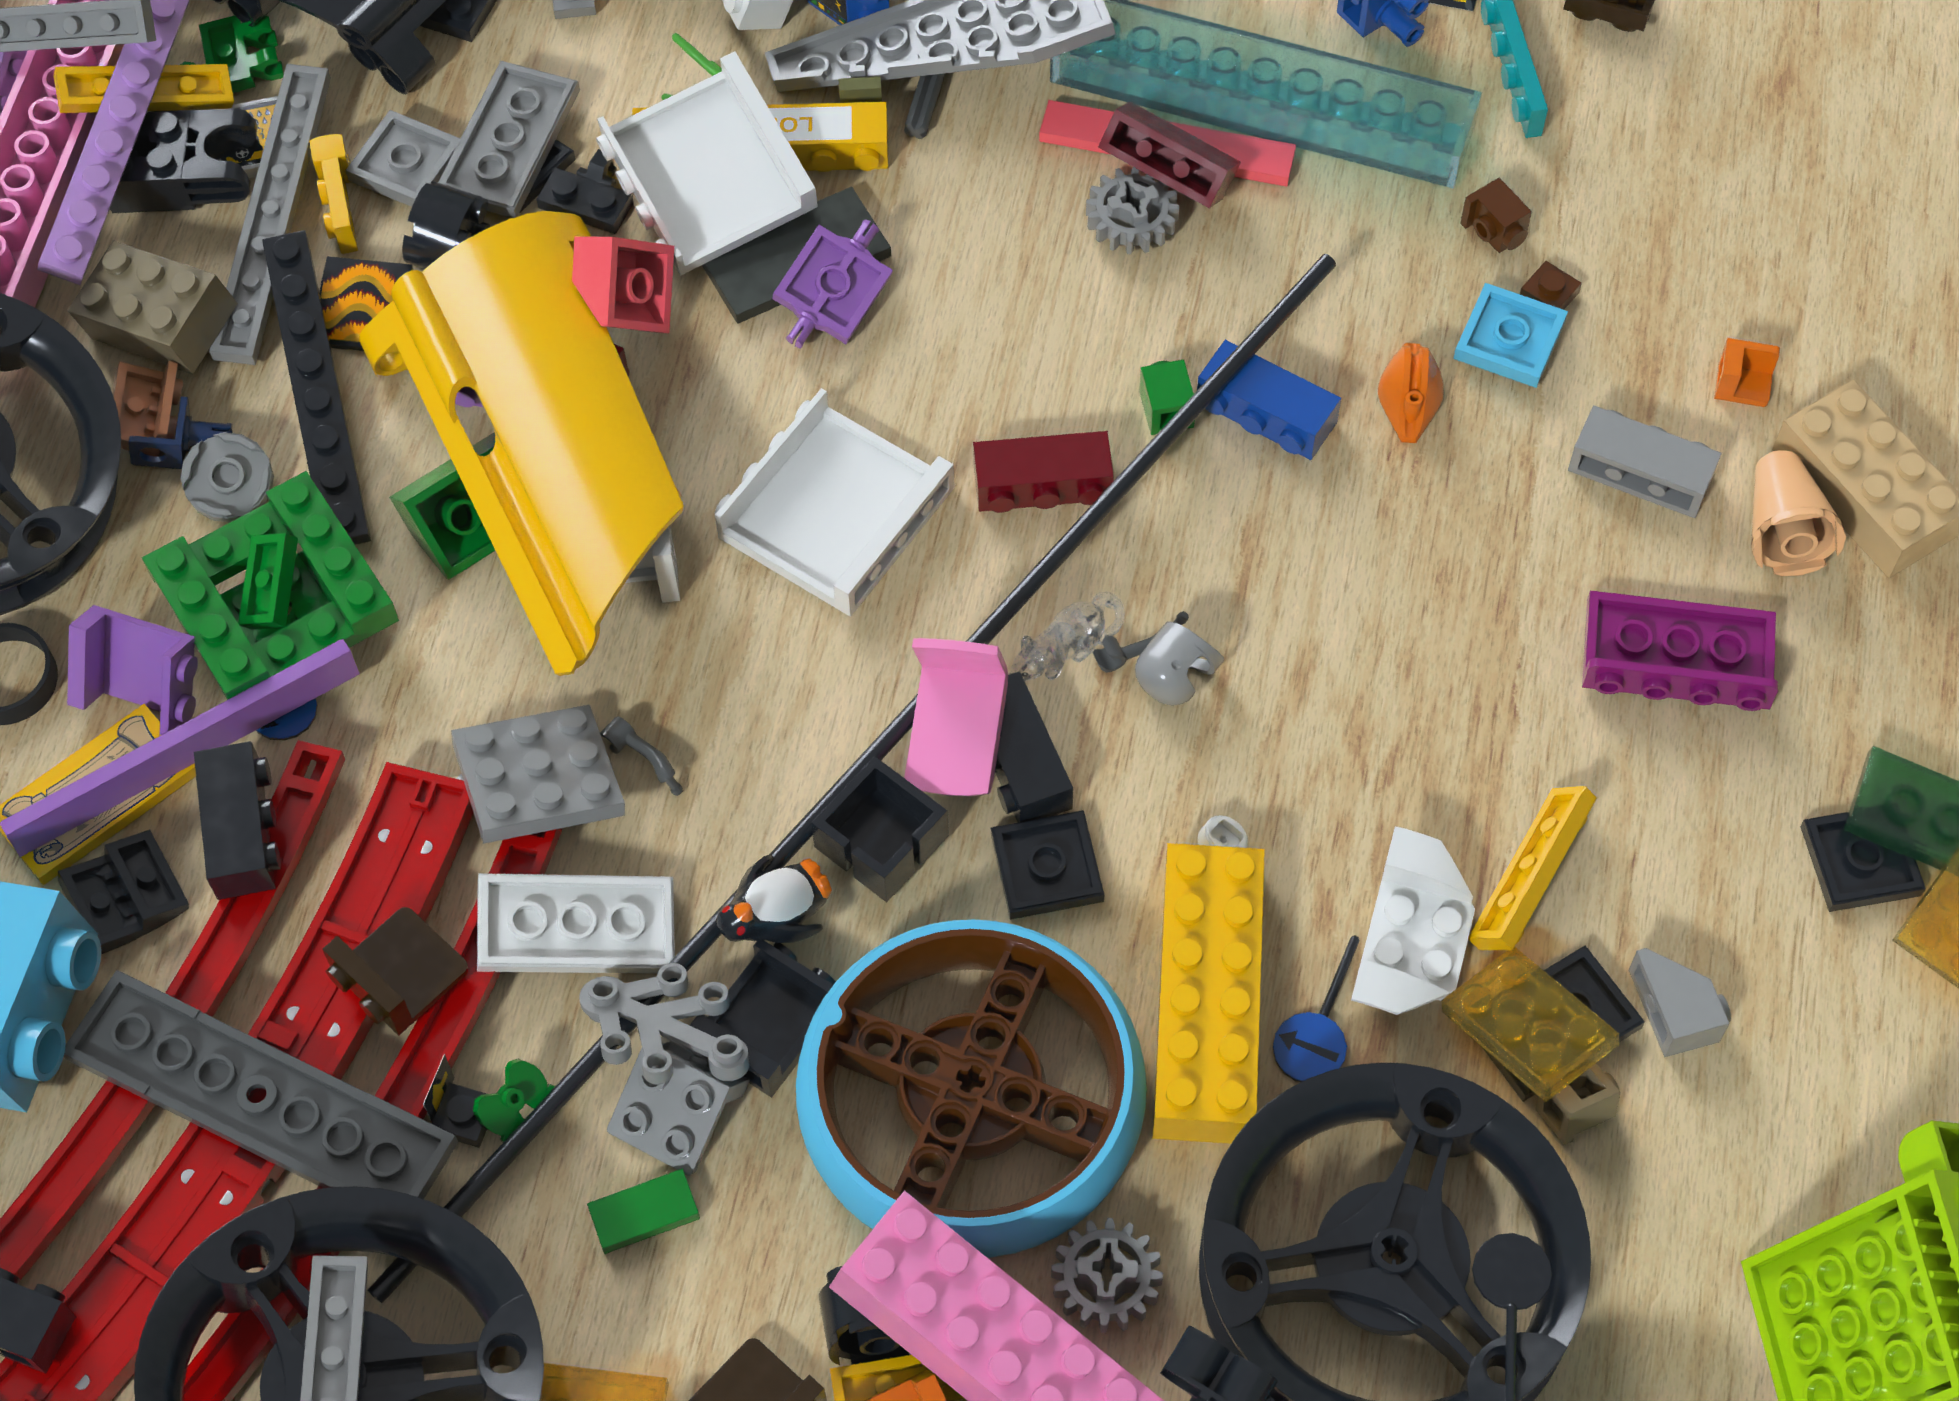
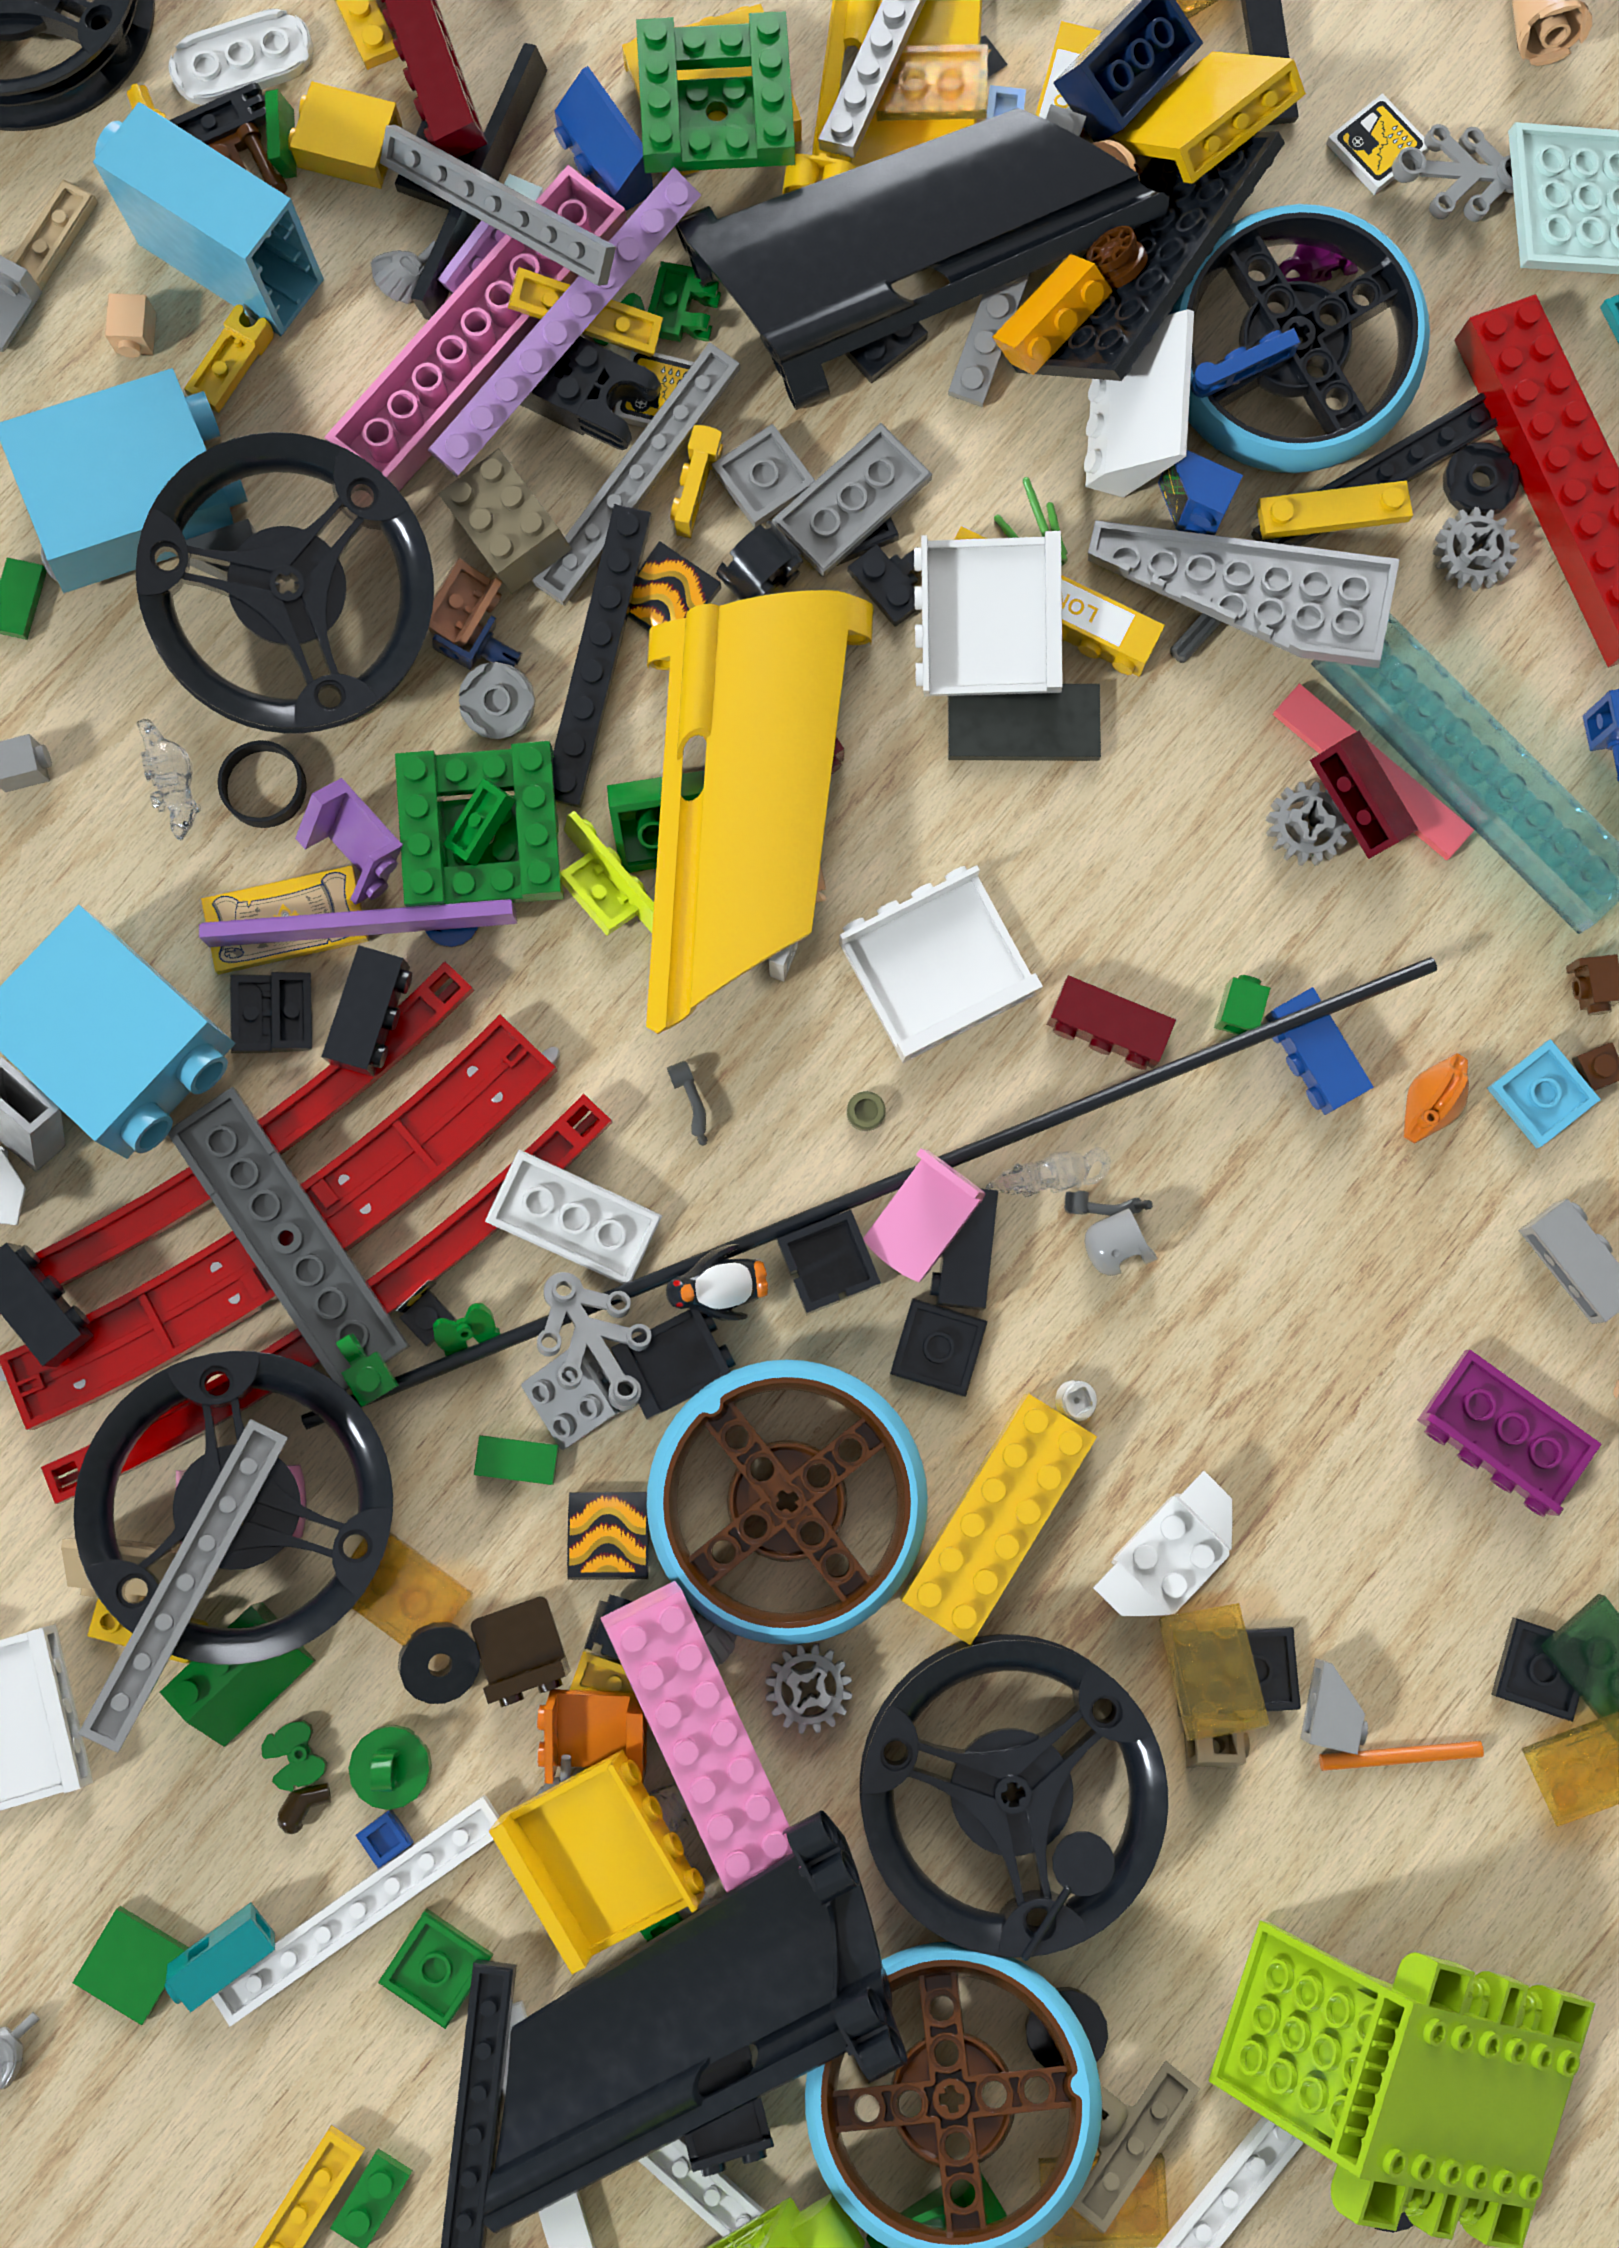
camera: 25 degrees right, 20 degrees up
dark brown bracket [322,907,469,1036] -> none
light grey plate [451,704,625,844] -> none
coral slope [572,236,674,334] -> none
medium lavender plate [772,220,893,348] -> none
olive tile [838,76,882,103] -> none
blue piece [1273,935,1360,1082] -> none
yellow plate [1468,786,1597,950] -> none
none -> green plate [336,1334,399,1407]
none -> neon yellow bracket [560,811,654,936]
none -> slope [567,1492,649,1580]
none -> olive tile [847,1091,886,1131]
none -> orange bar [1319,1741,1484,1771]

